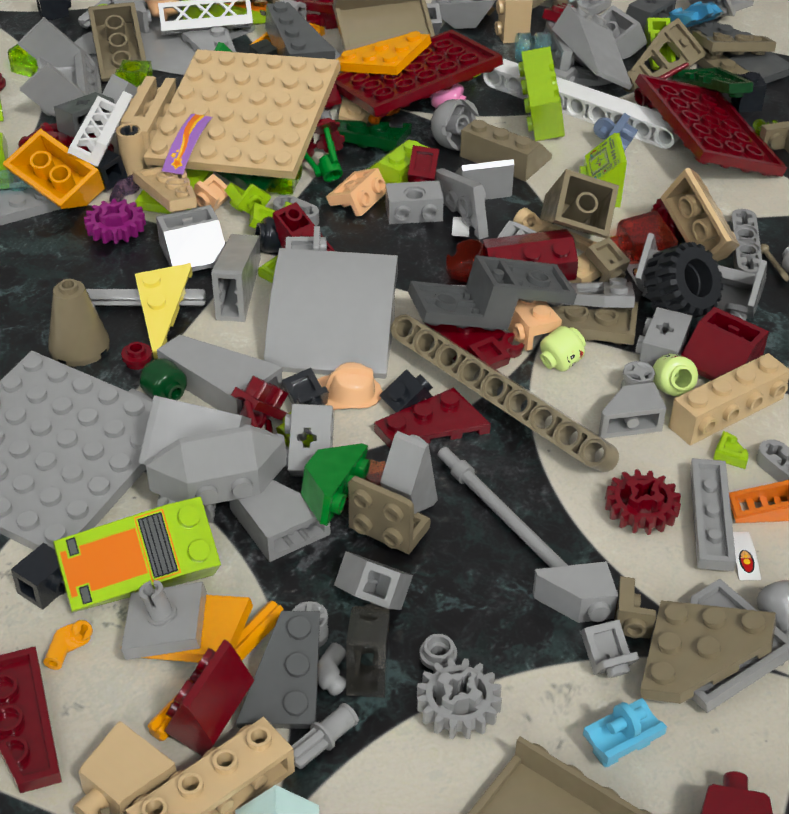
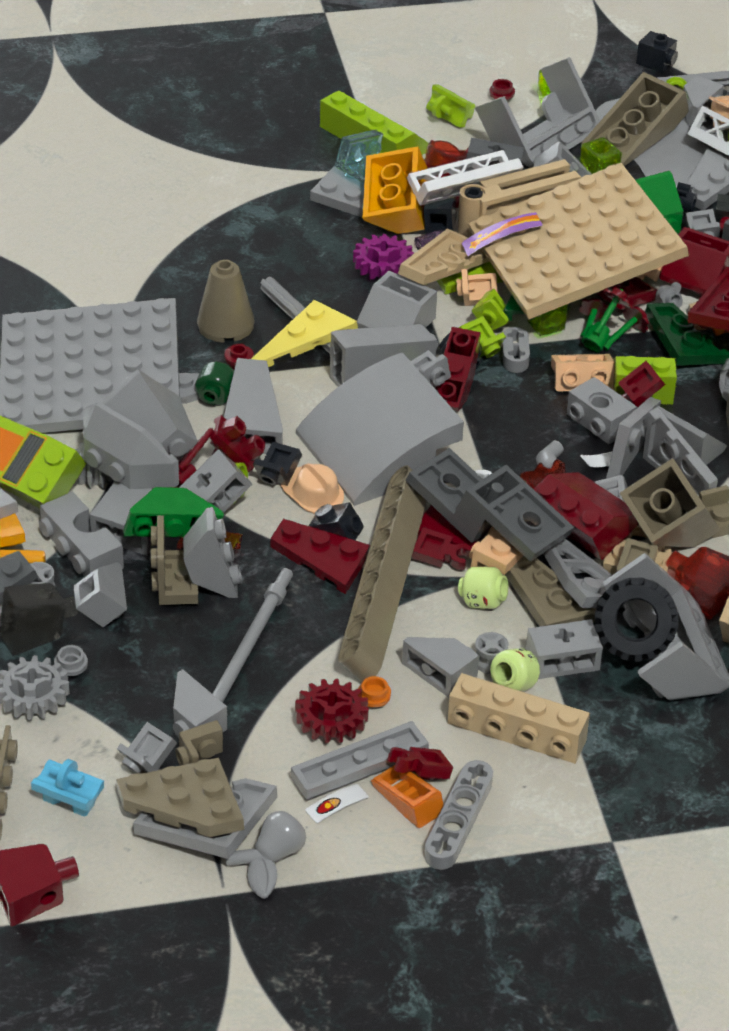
camera: 55 degrees right, 0 degrees up
dark red slope [681,307,769,381] -> none
lime tile [713,431,748,469] -> none
none -> light grey arch [39,491,124,577]
none -> orange plate [358,676,391,707]
none -> dark red plate [387,747,454,780]
none -> clear red hair [425,140,467,175]
none -> light grey arm [536,440,564,476]
none -> light grey wing [643,407,718,496]

